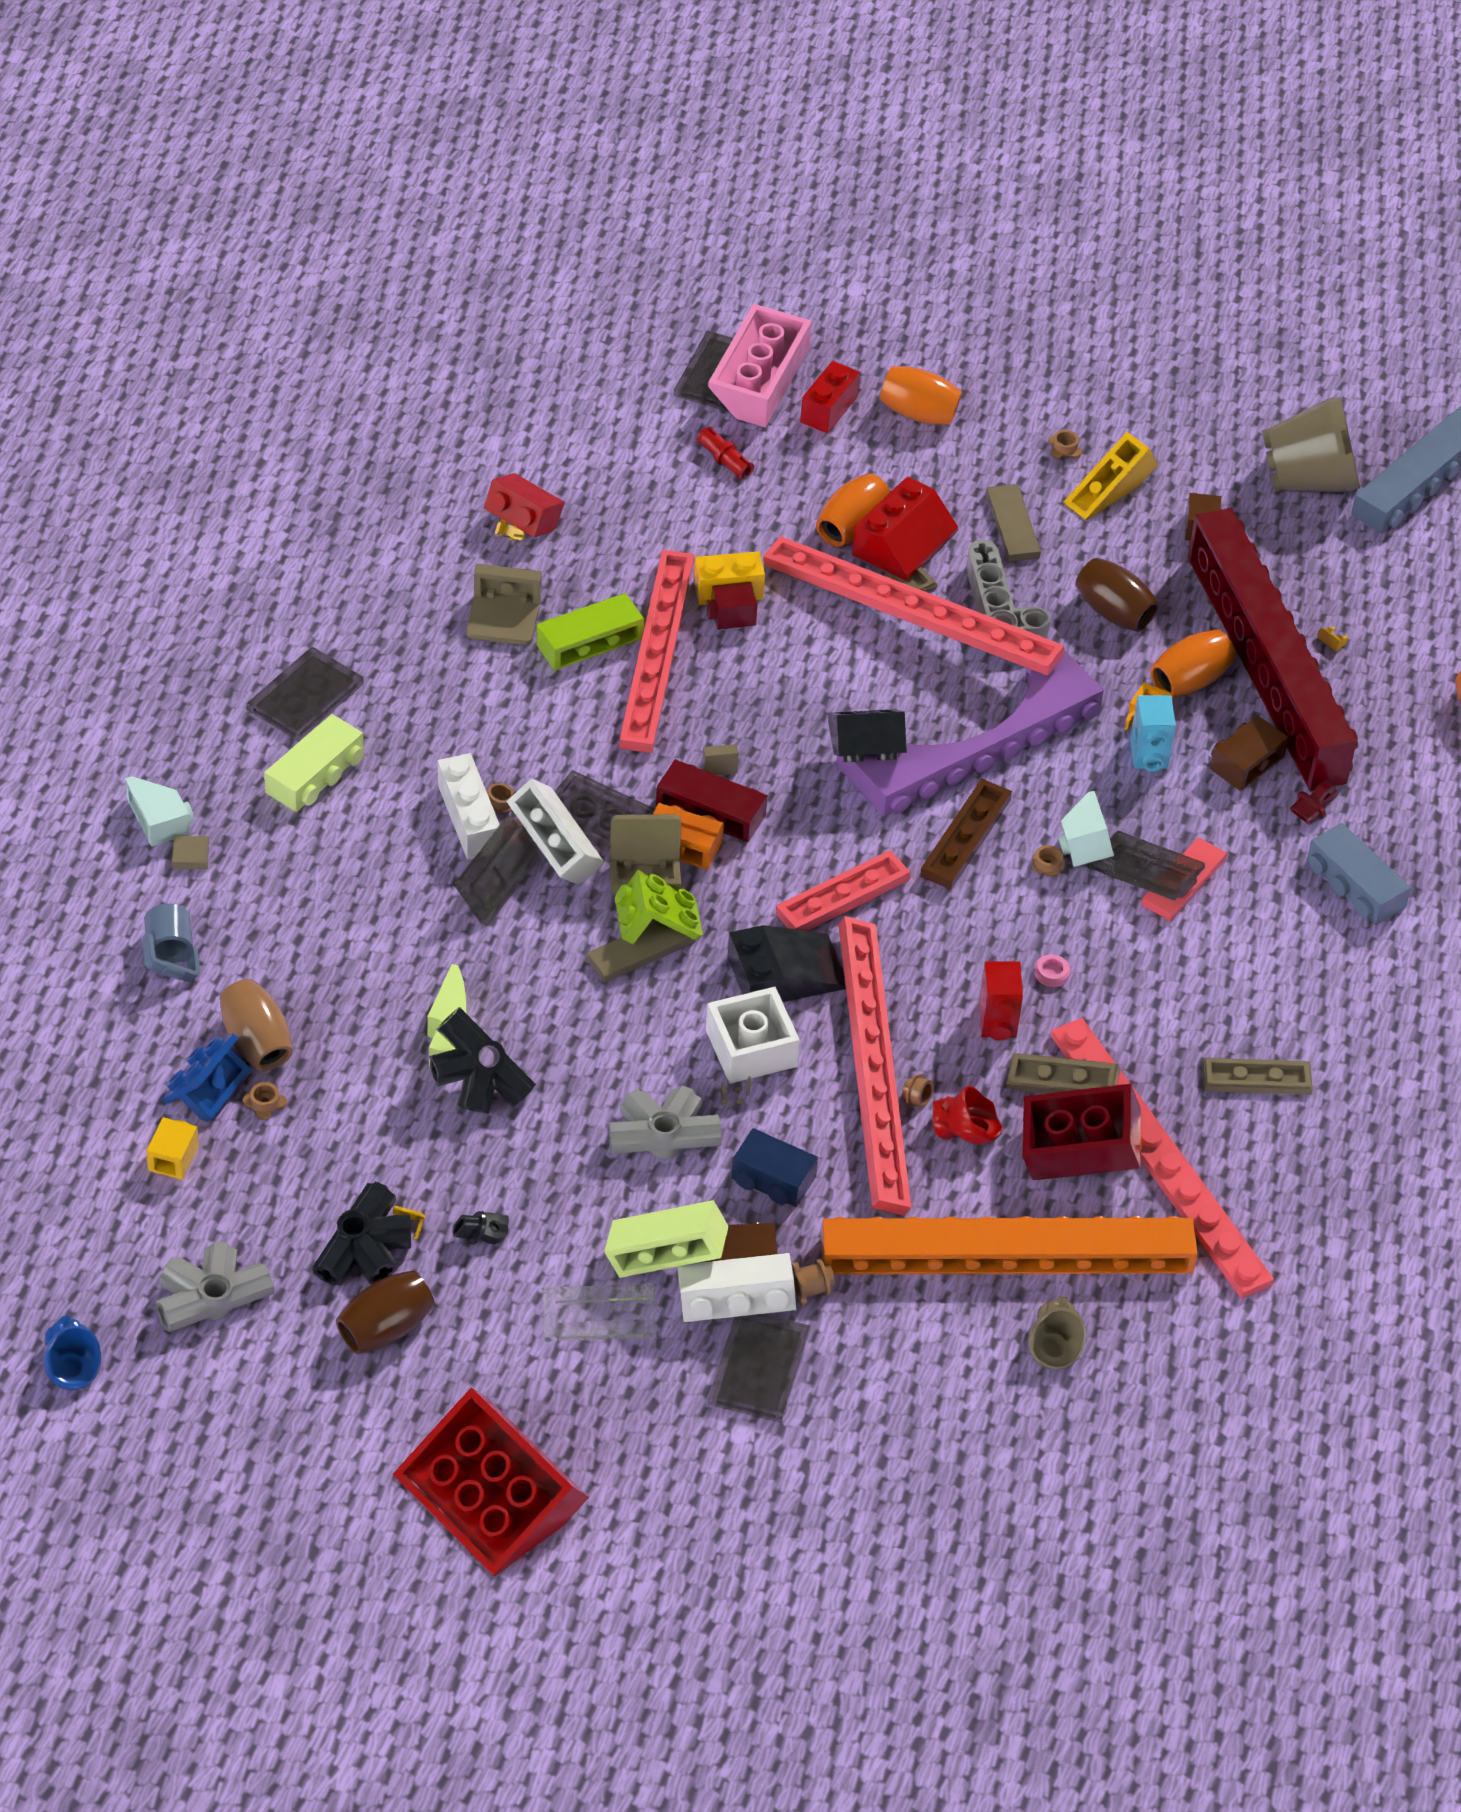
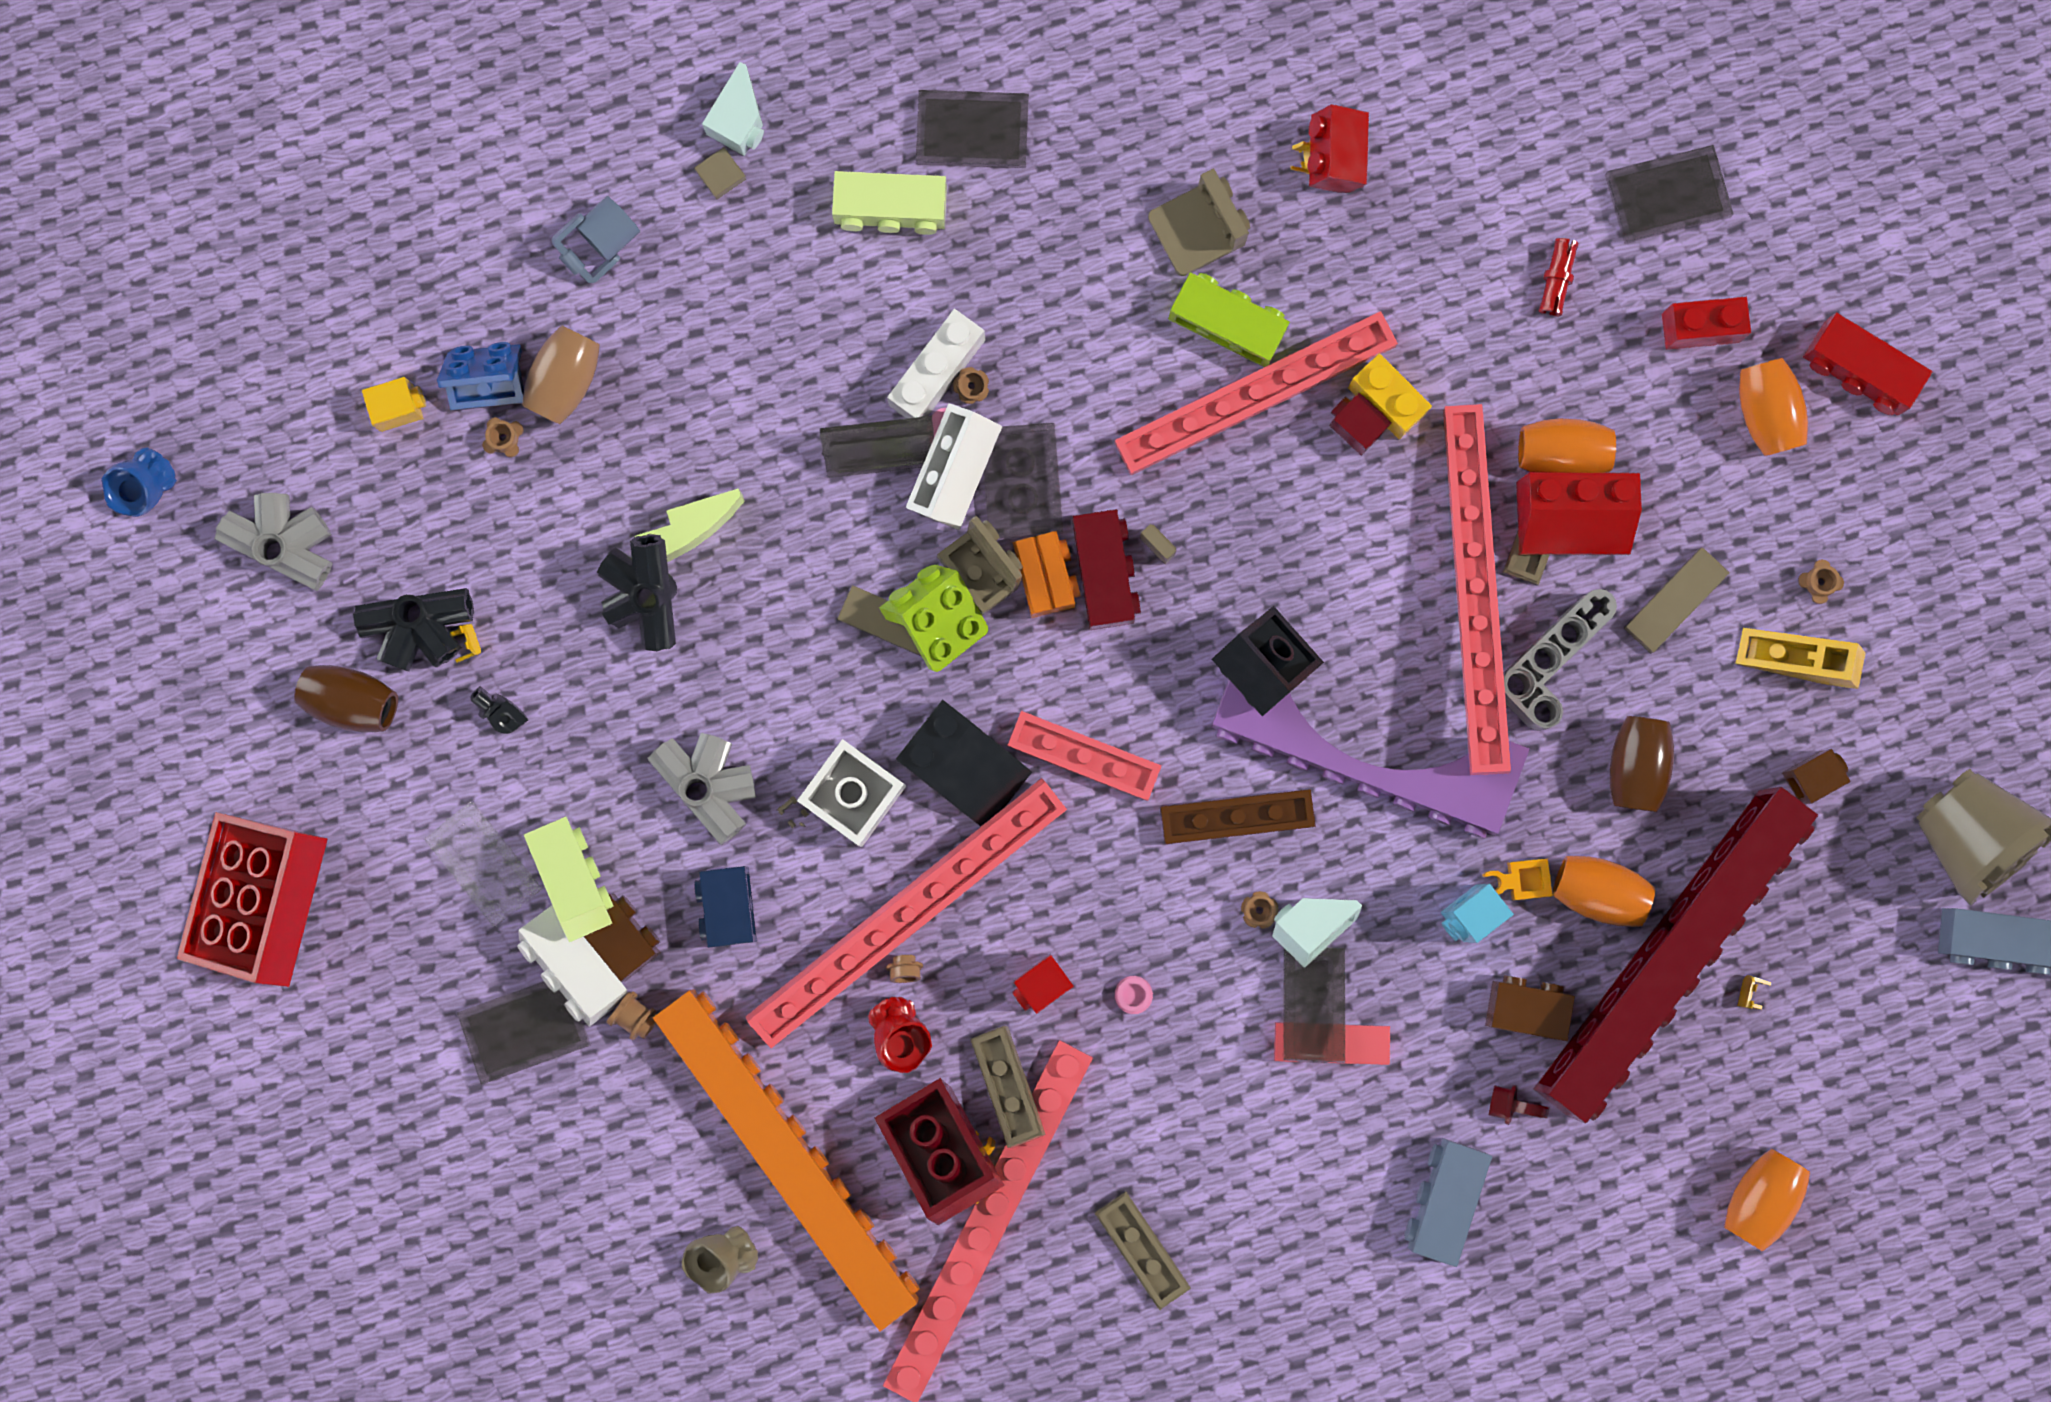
camera: 60 degrees right, 35 degrees up
bright pink slope [708,304,812,428] -> none
none -> red brick [1803,312,1933,416]

